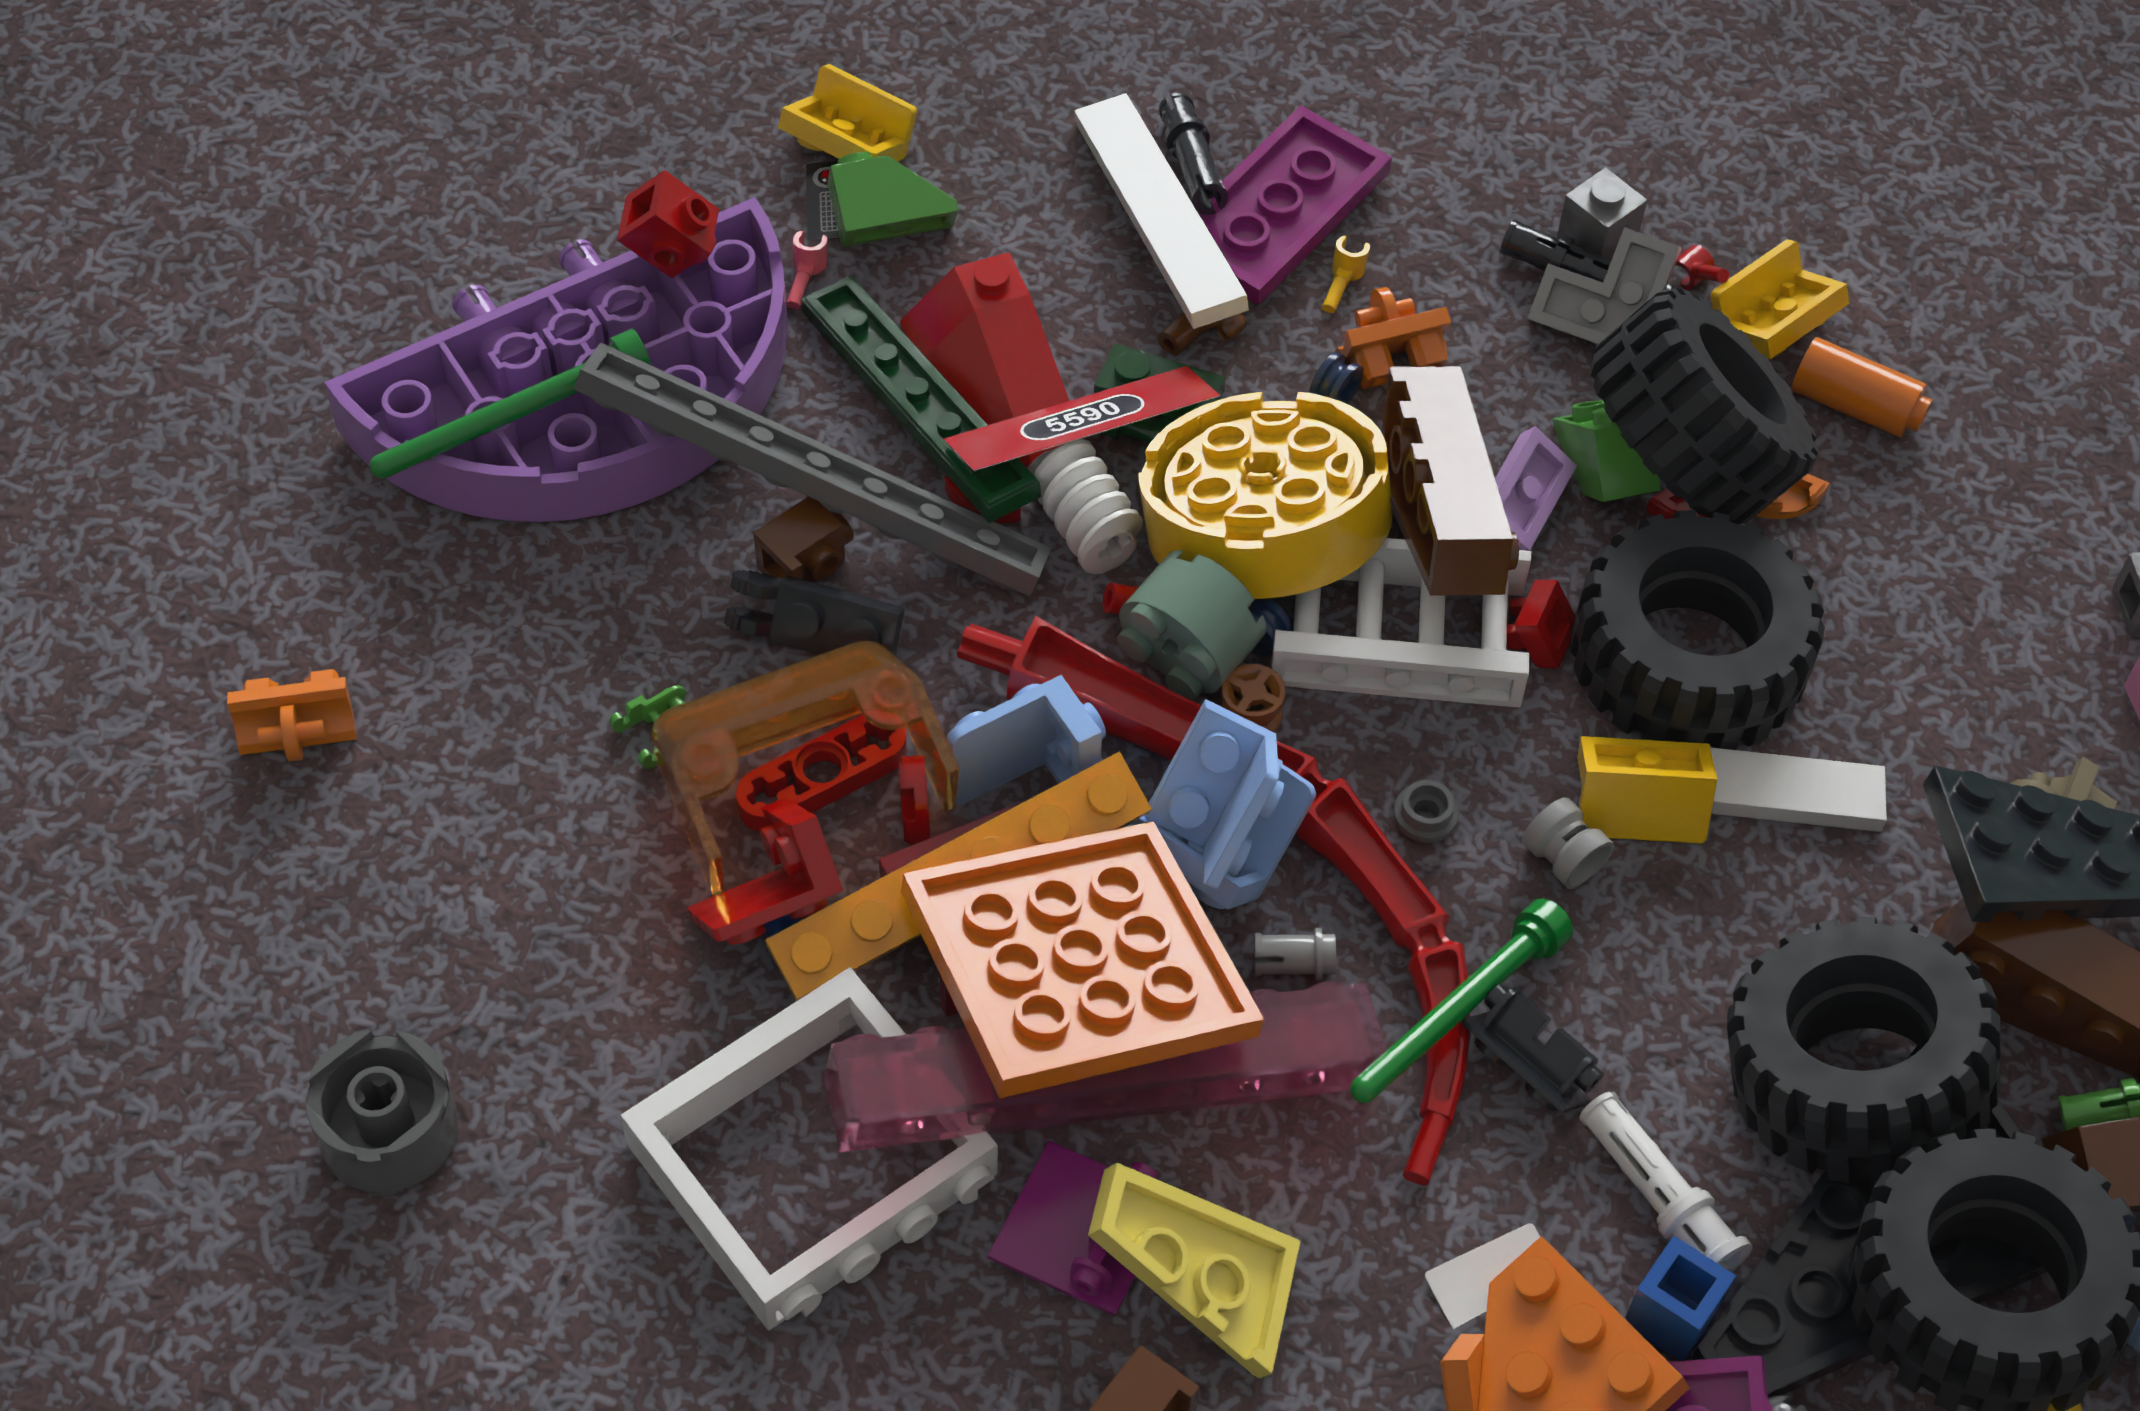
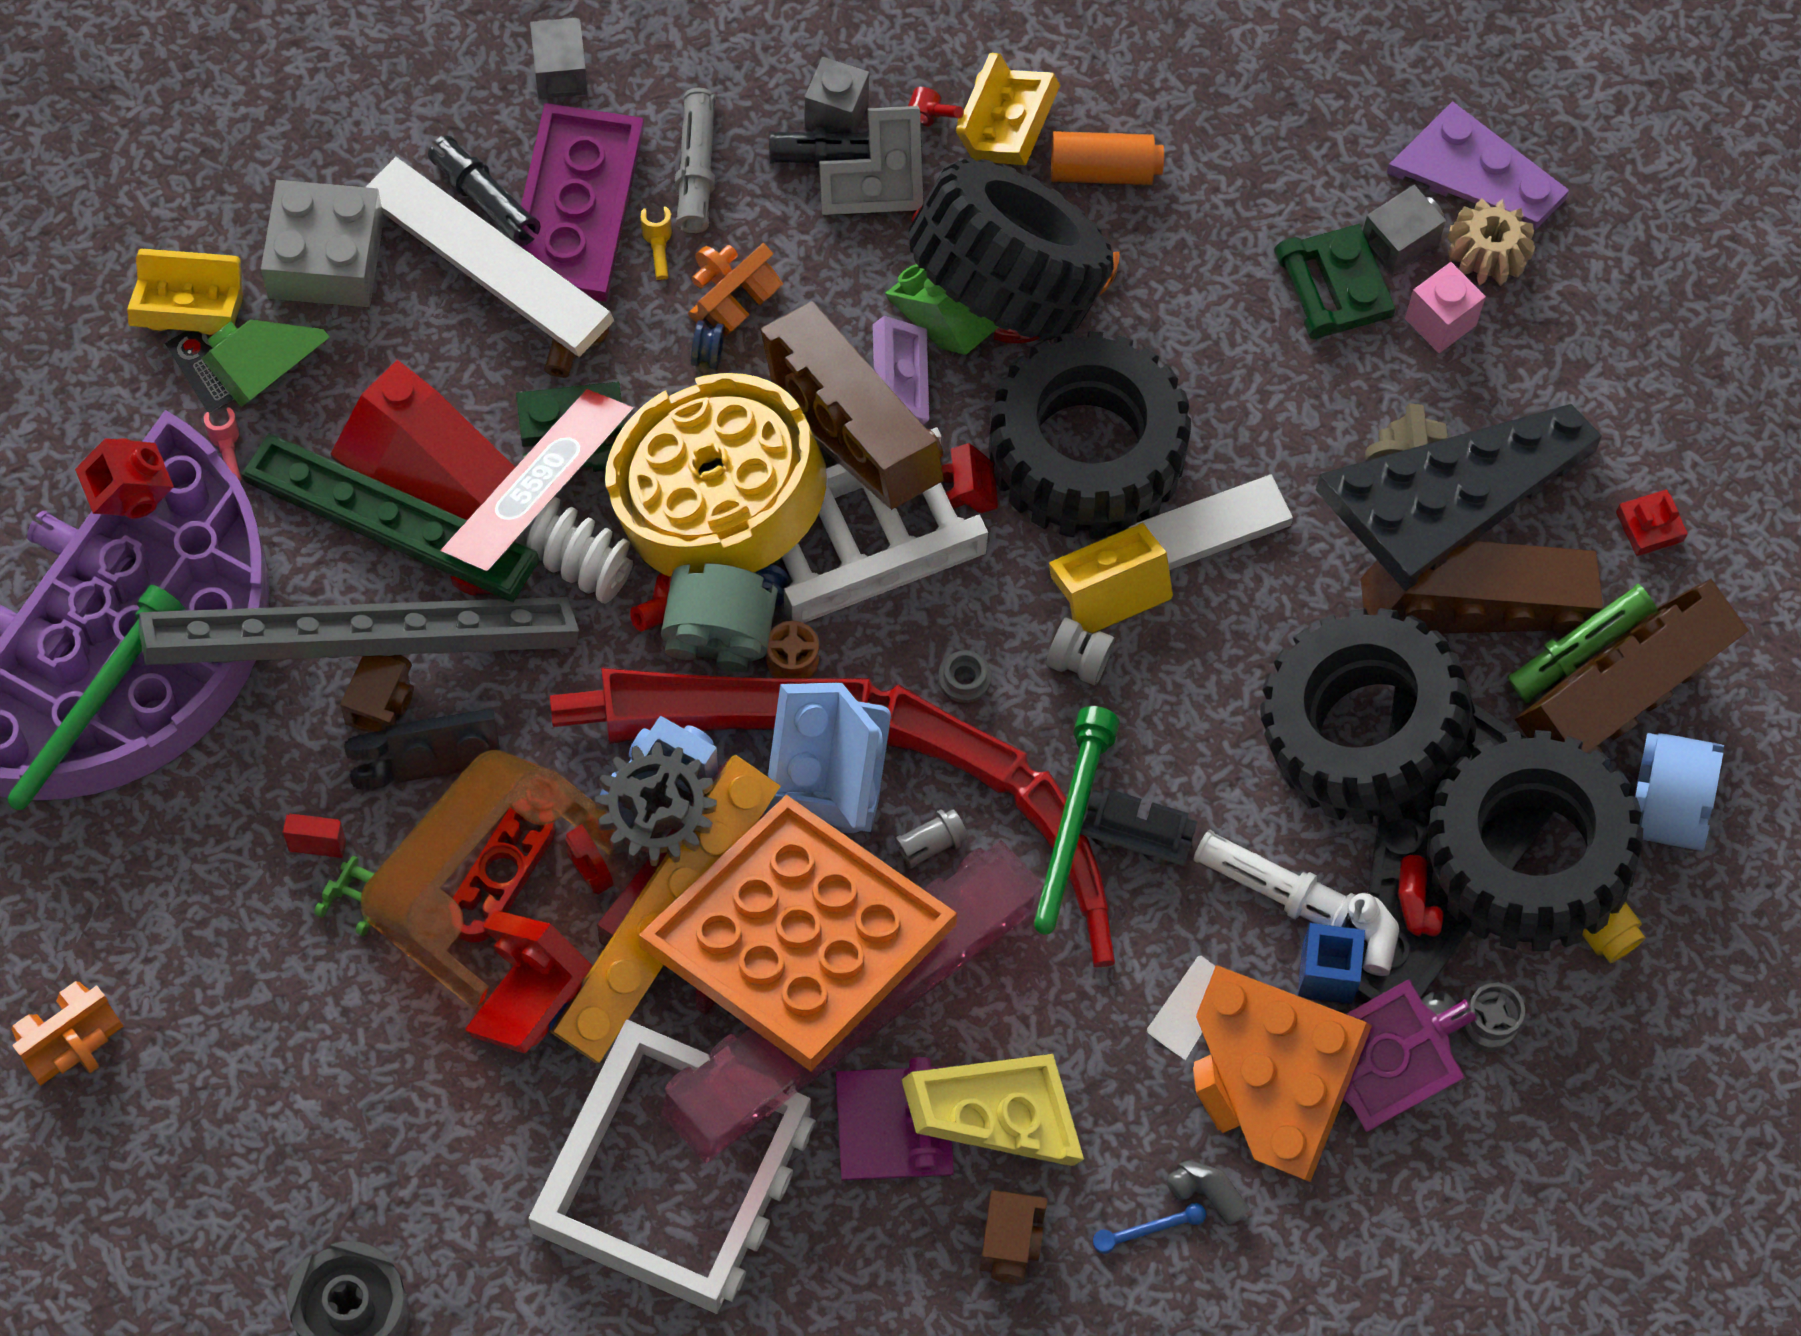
camera: 30 degrees left, 10 degrees up
none -> light grey brick [261,180,384,307]
none -> red tile [283,813,346,858]
none -> flat silver panel [530,18,588,99]
none -> dark grey gear [595,742,717,866]
none -> light grey pin [675,88,716,233]
none -> dark green plate [1274,224,1396,339]
none -> white arm [1348,893,1399,976]
none -> red arm [1398,855,1443,937]

